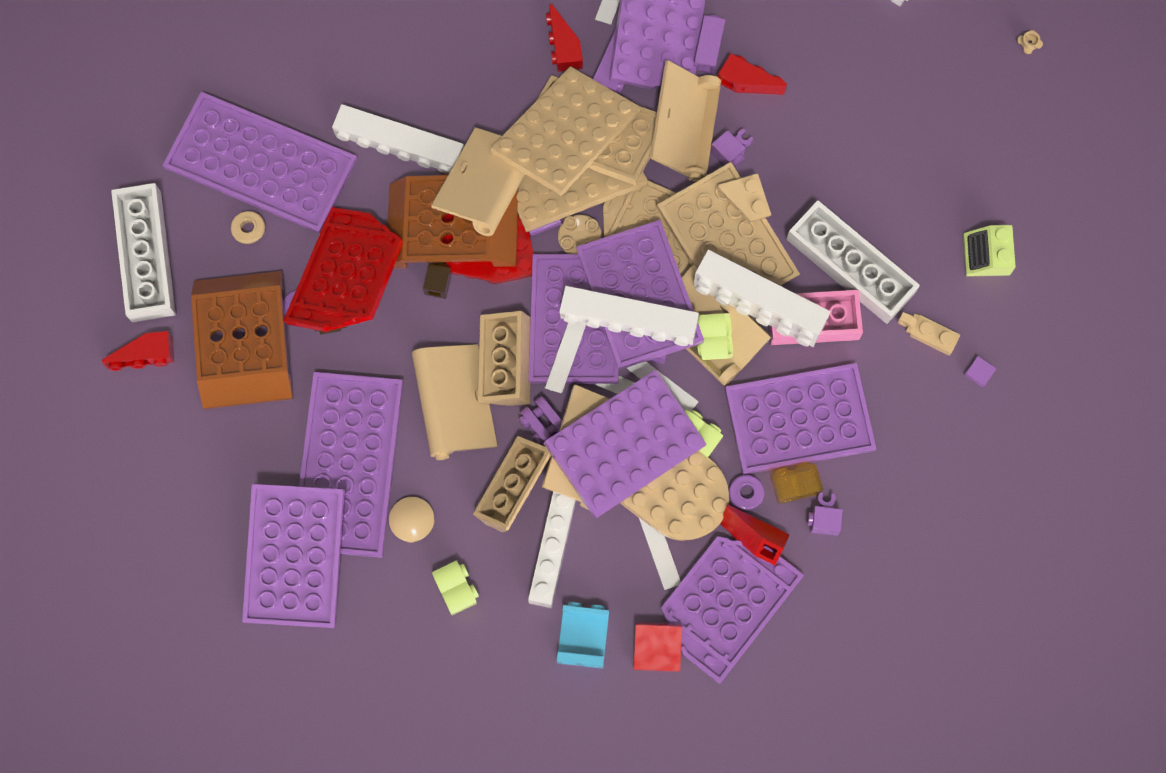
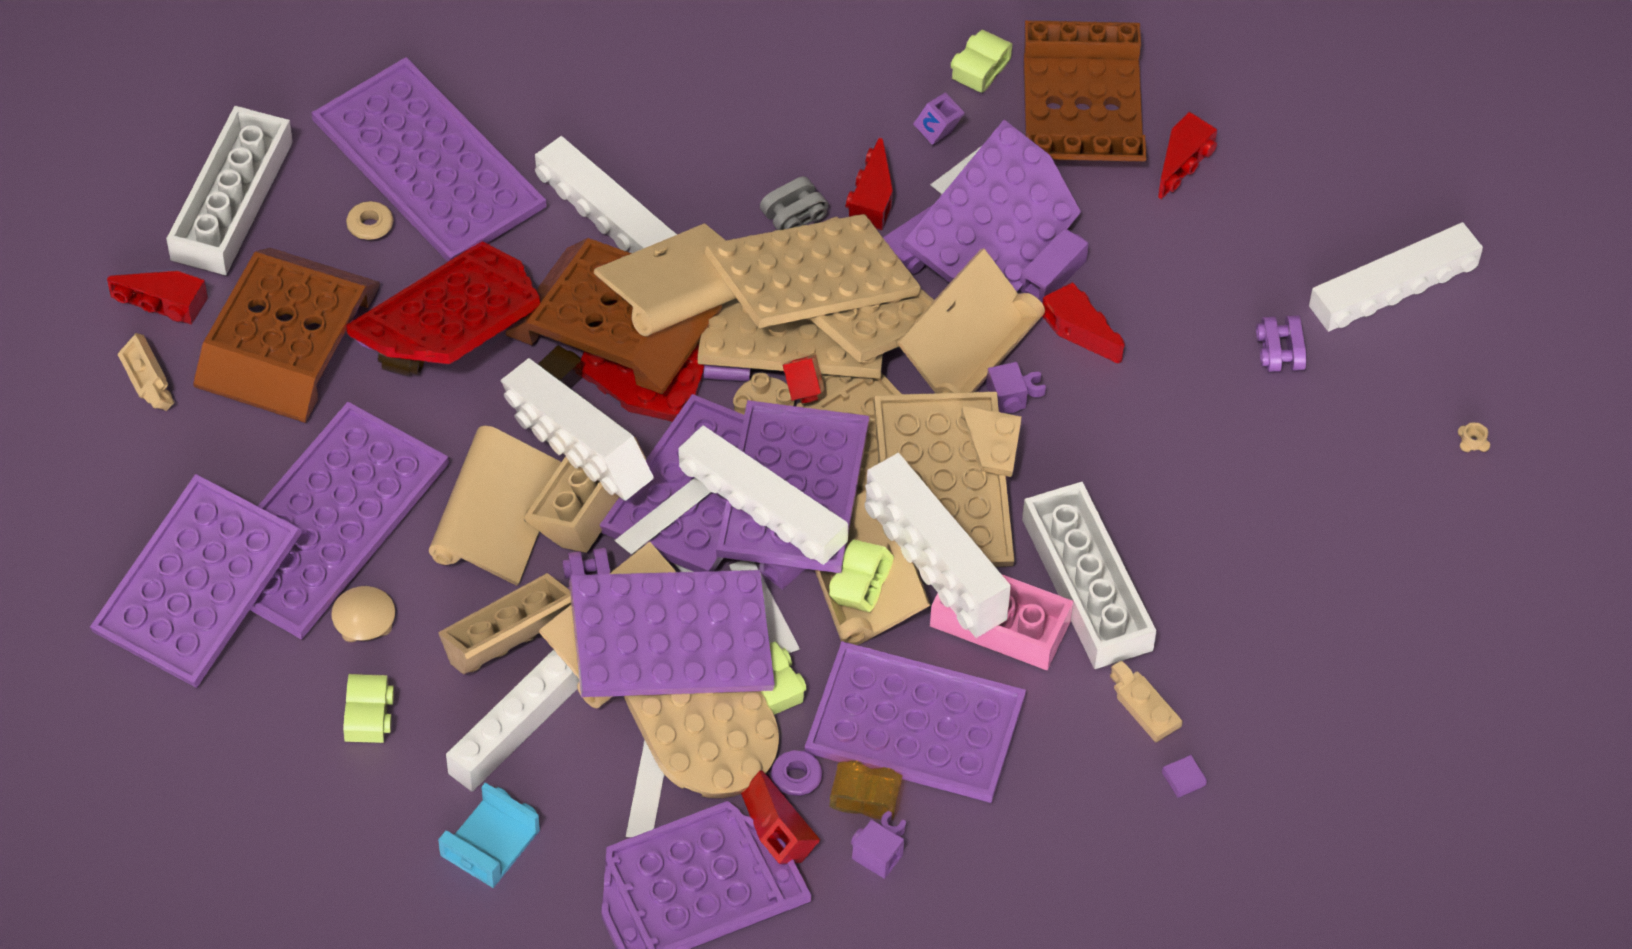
camera: 25 degrees right, 20 degrees down
tile [634,623,682,672] -> none
yellowish green slope [963,225,1015,276] -> none
none -> tan hinge [118,333,174,411]
none -> white brick [501,358,654,501]
none -> light grey brick [760,176,829,230]
none -> red brick [782,354,825,404]
none -> medium lavender brick [1256,315,1306,372]

